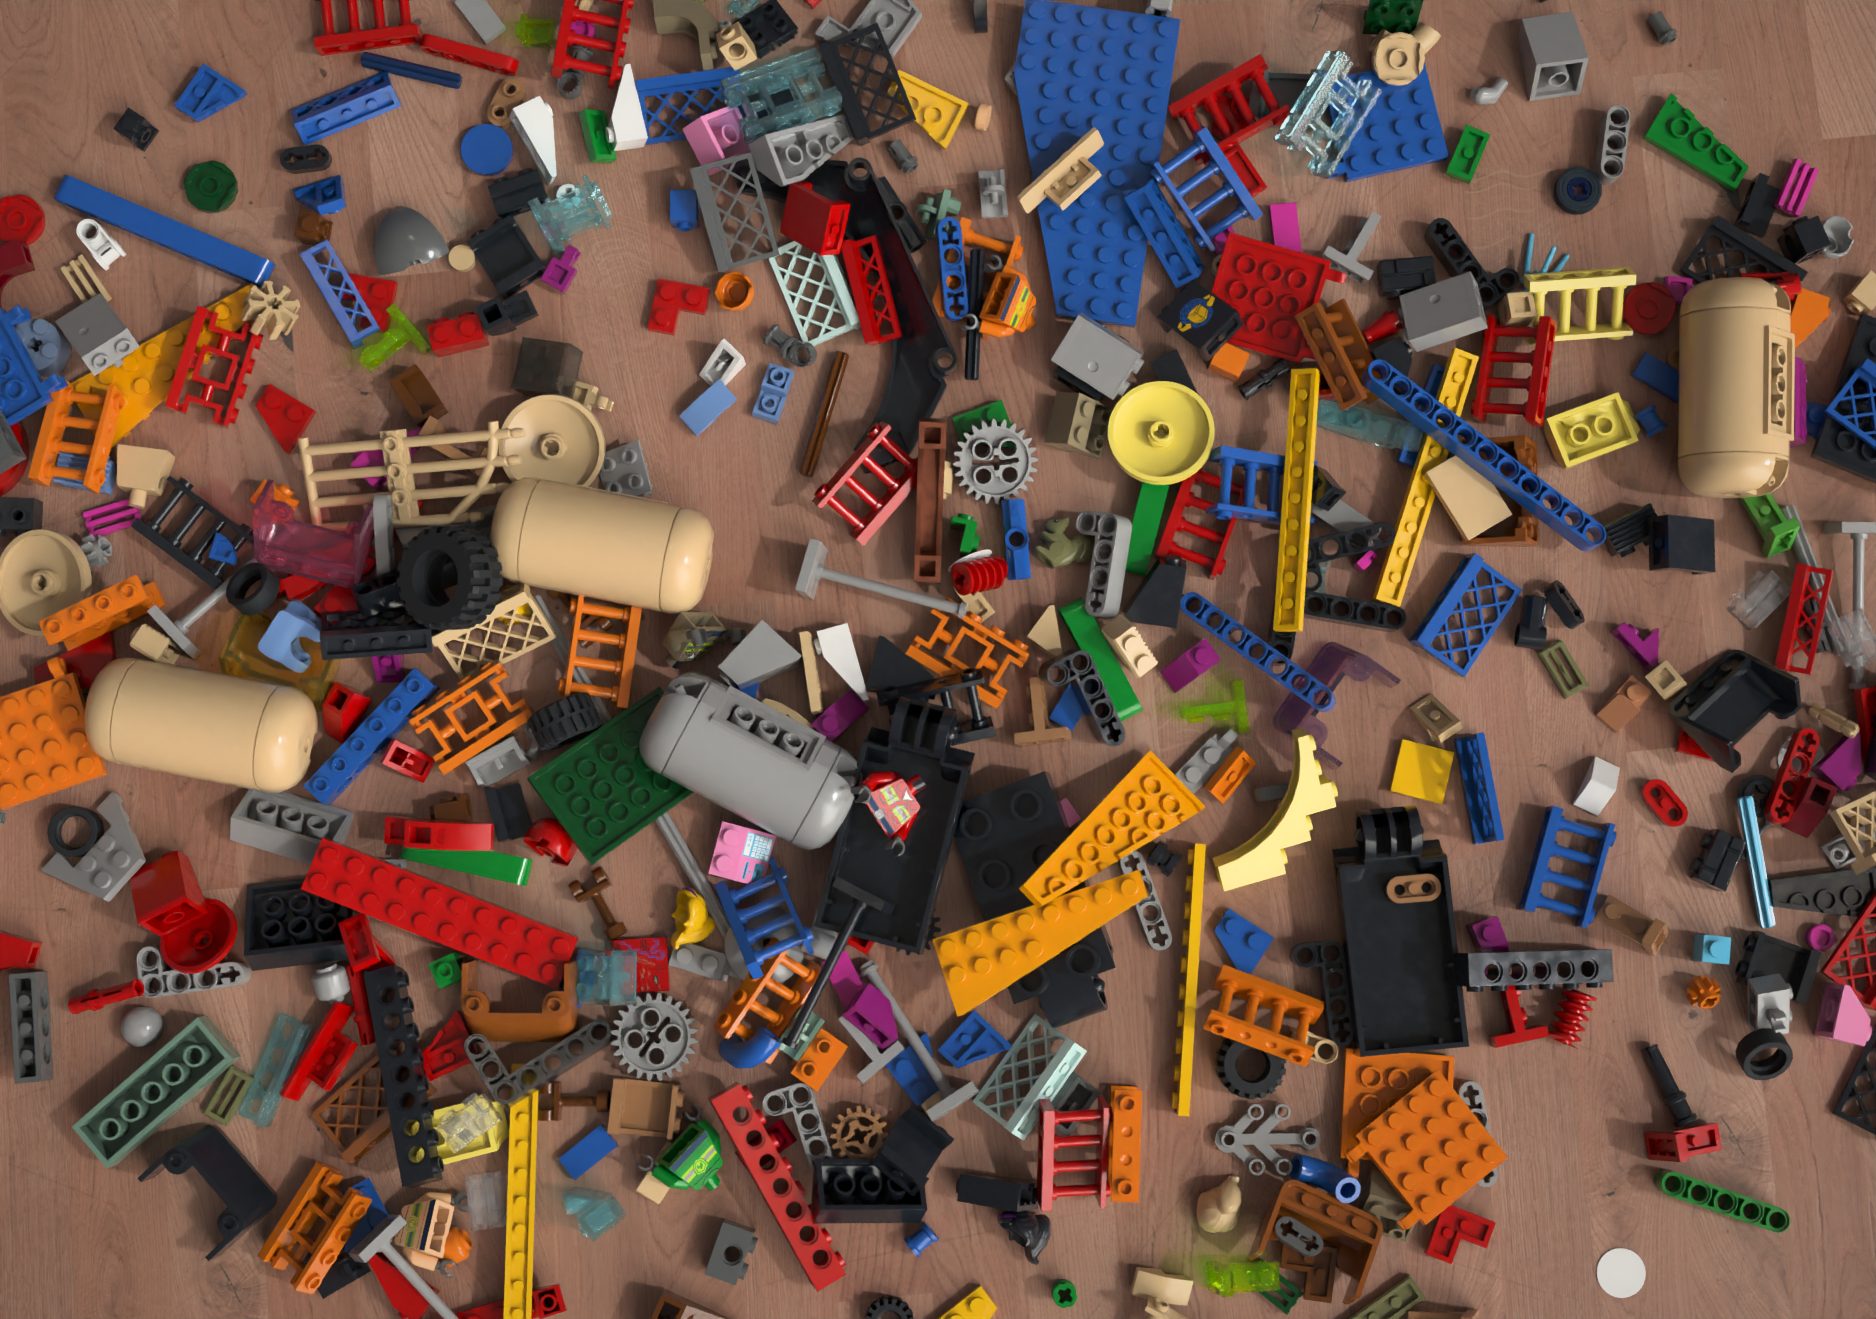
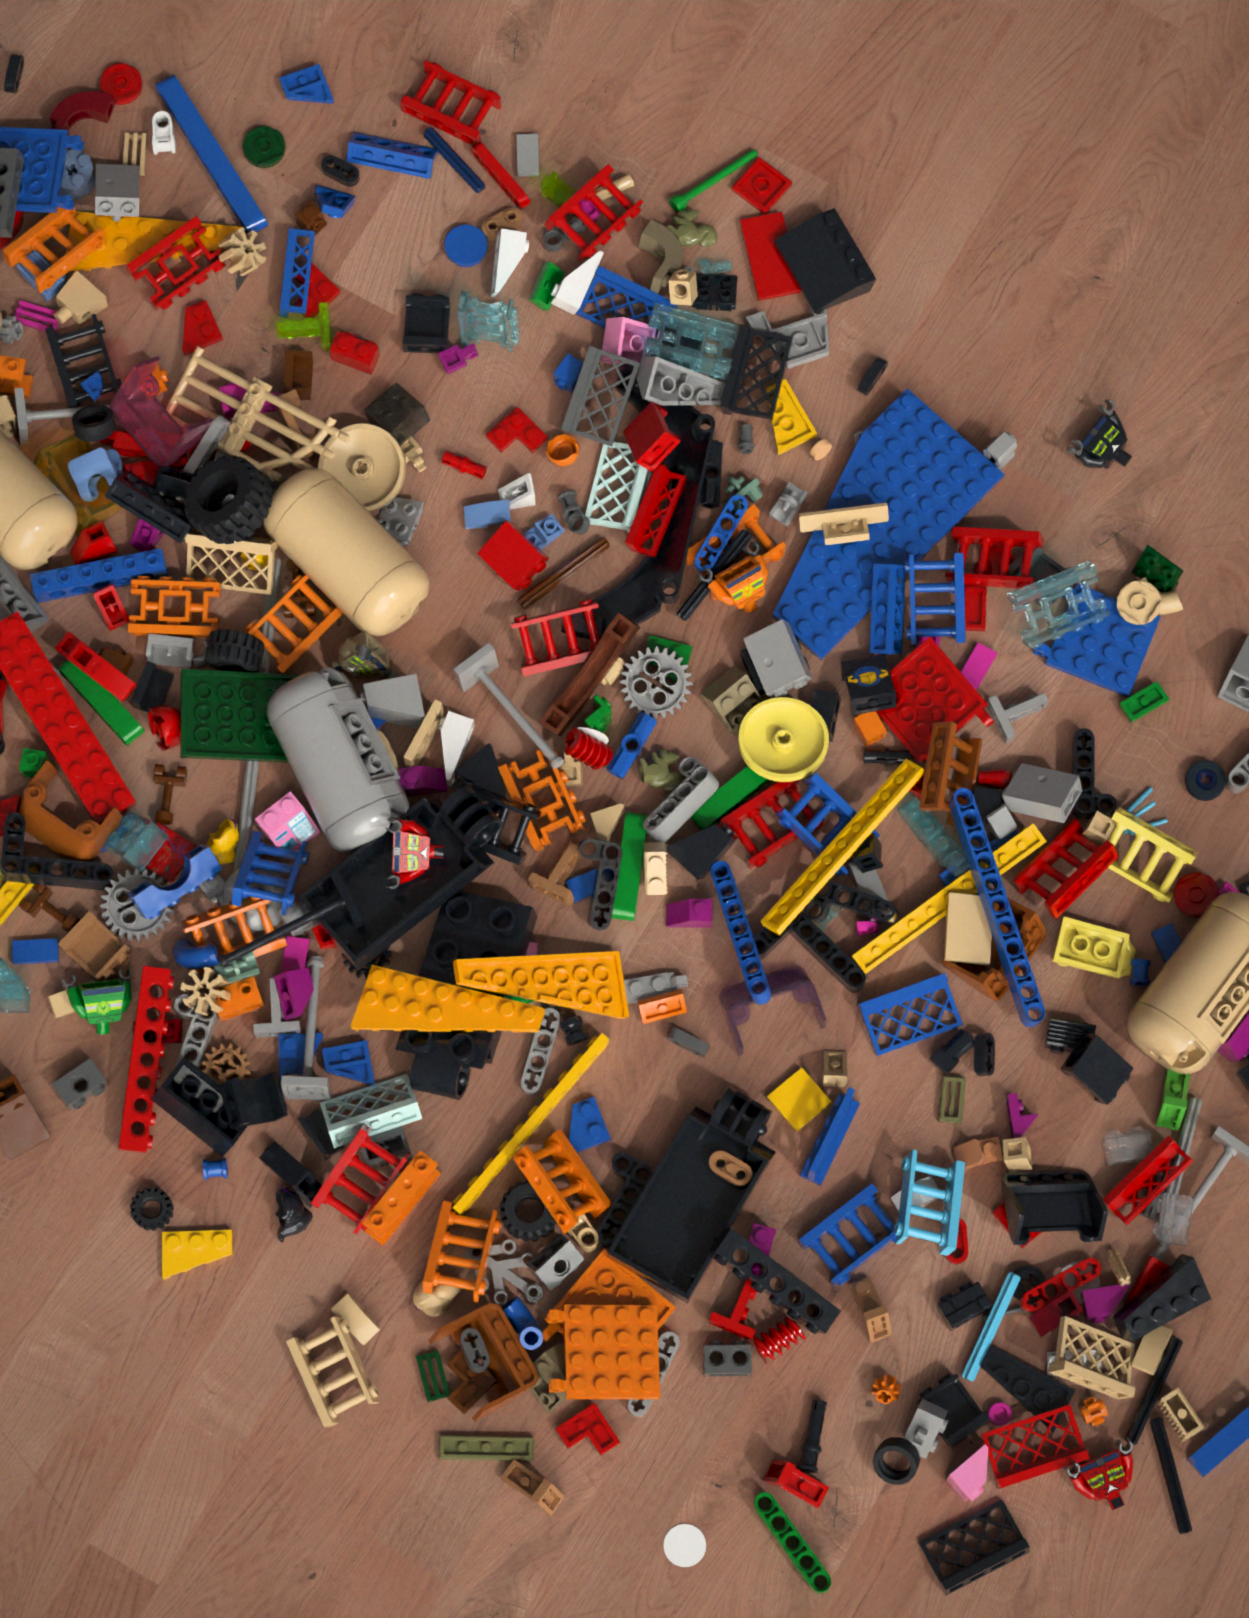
camera: 35 degrees right, 10 degrees down
black brick [113,107,159,152] -> none
dark grey brick [375,206,450,275] -> none
tan tile [448,245,476,272] -> none
black brick [475,290,539,336] -> none
black brick [488,168,551,217] -> none
green bush [1052,1279,1077,1308] -> none
clear neon green bracket [1180,679,1250,735] -> none
clear neon green bracket [1206,1261,1280,1297] -> none
light yellow arch [1213,727,1338,891] -> none
black brick [1376,256,1436,300] -> none
light grey arm [1470,77,1508,105] -> none
medium azure brick [1693,934,1731,964] -> none
none -> arch [127,843,222,919]
none -> tan gear [181,967,231,1016]
none -> black panel [298,1109,345,1160]
none -> orange fence [423,1201,501,1303]
none -> red pin [441,451,487,480]
none -> red brick [477,521,549,591]
none -> brick [526,1233,585,1291]
none -> dark grey brick [704,1341,752,1377]
none -> medium azure fence [894,1150,965,1256]
none -> light grey slope [986,805,1017,840]

